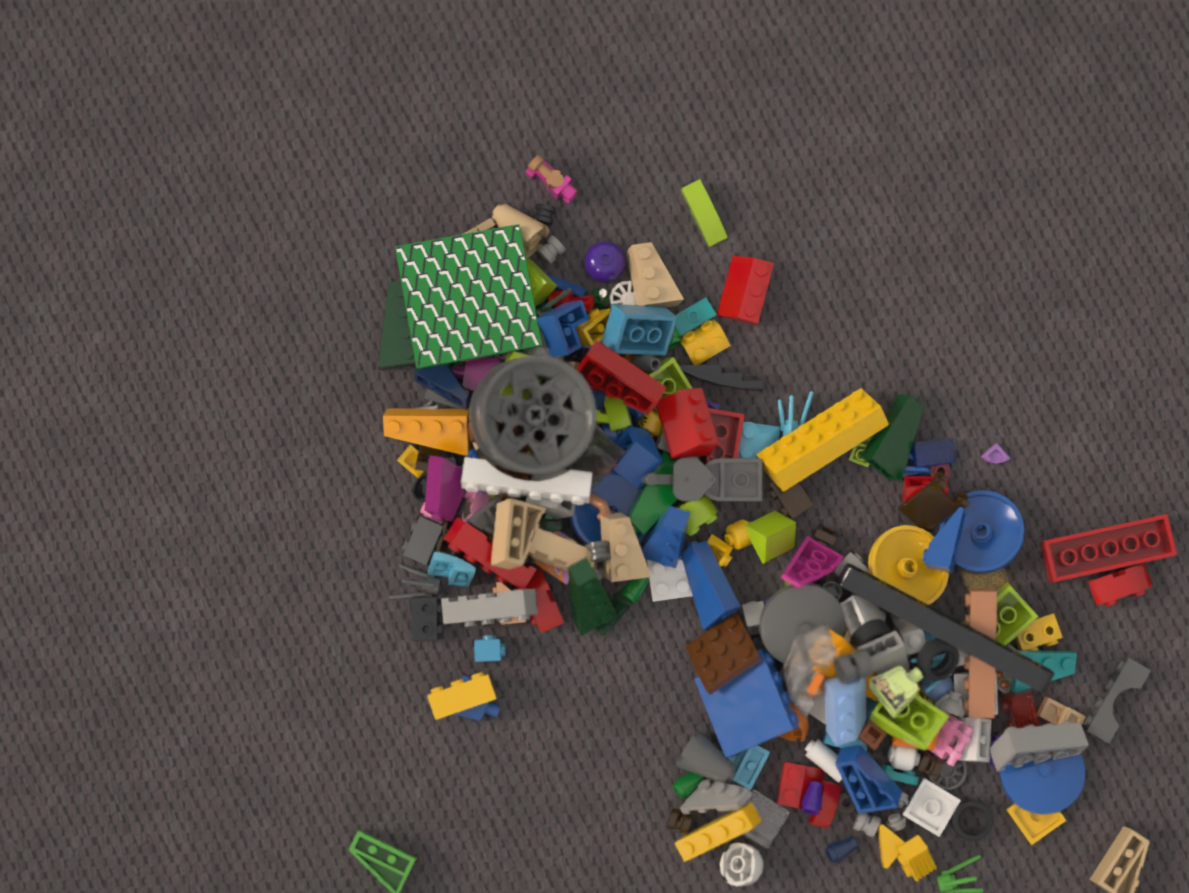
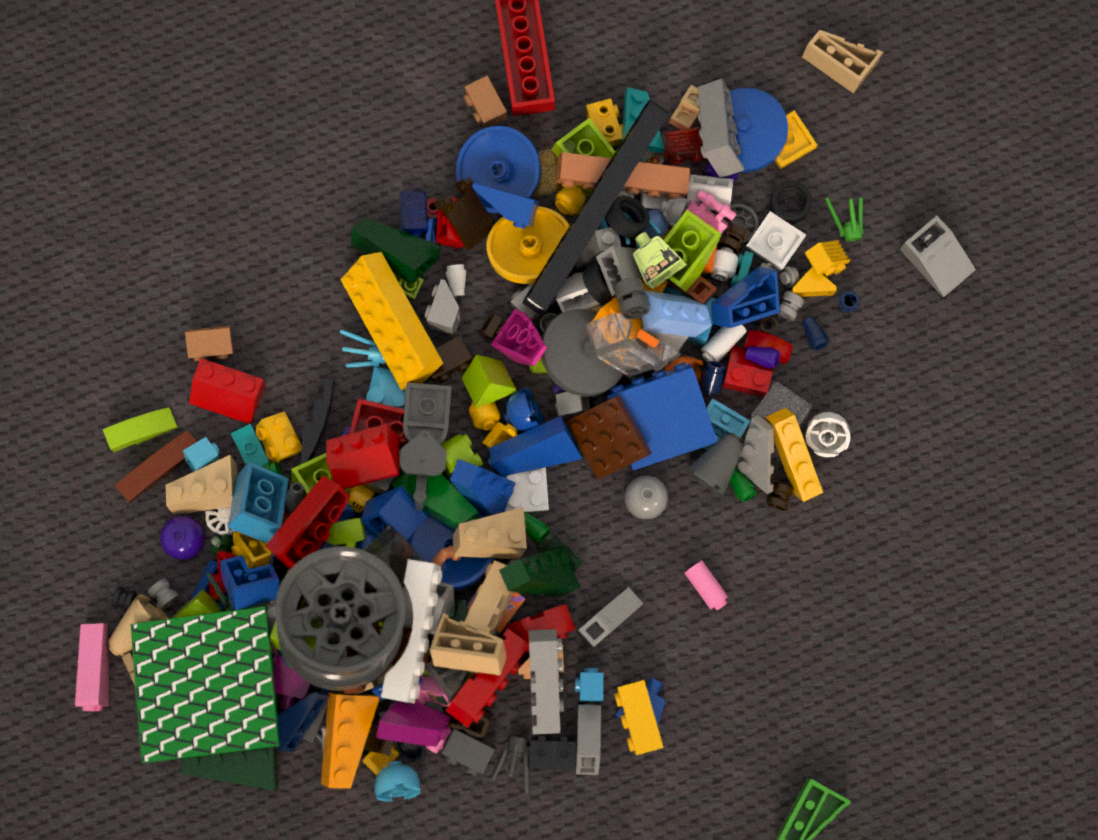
camera: 85 degrees left, 5 degrees down
medium azure slope [428,552,475,587] -> none
hips [525,154,577,204] -> none
dark grey wheel [587,541,611,563] -> none
medium lavender tile [980,443,1010,464] -> none
dark grey arch [1083,658,1151,744] -> none
red brick [1088,563,1153,607] -> none
none -> bright pink slope [75,623,109,712]
none -> copper slope [114,430,197,503]
none -> medium azure brick [183,437,220,472]
none -> medium nougat brick [185,325,234,361]
none -> medium azure cylinder [374,761,421,802]
none -> light grey slope [425,279,461,338]
none -> white cone [445,265,467,297]
none -> medium nougat brick [463,76,507,128]
none -> blue cylinder [504,387,544,432]
none -> yellow head [555,185,587,216]
none -> light grey slope [576,703,601,775]
none -> light grey slope [578,587,643,648]
none -> light grey cylinder [624,475,668,520]
none -> bright pink brick [684,561,728,611]
none -> dark blue brick [699,361,726,395]
none -> dark blue cone [838,291,860,313]

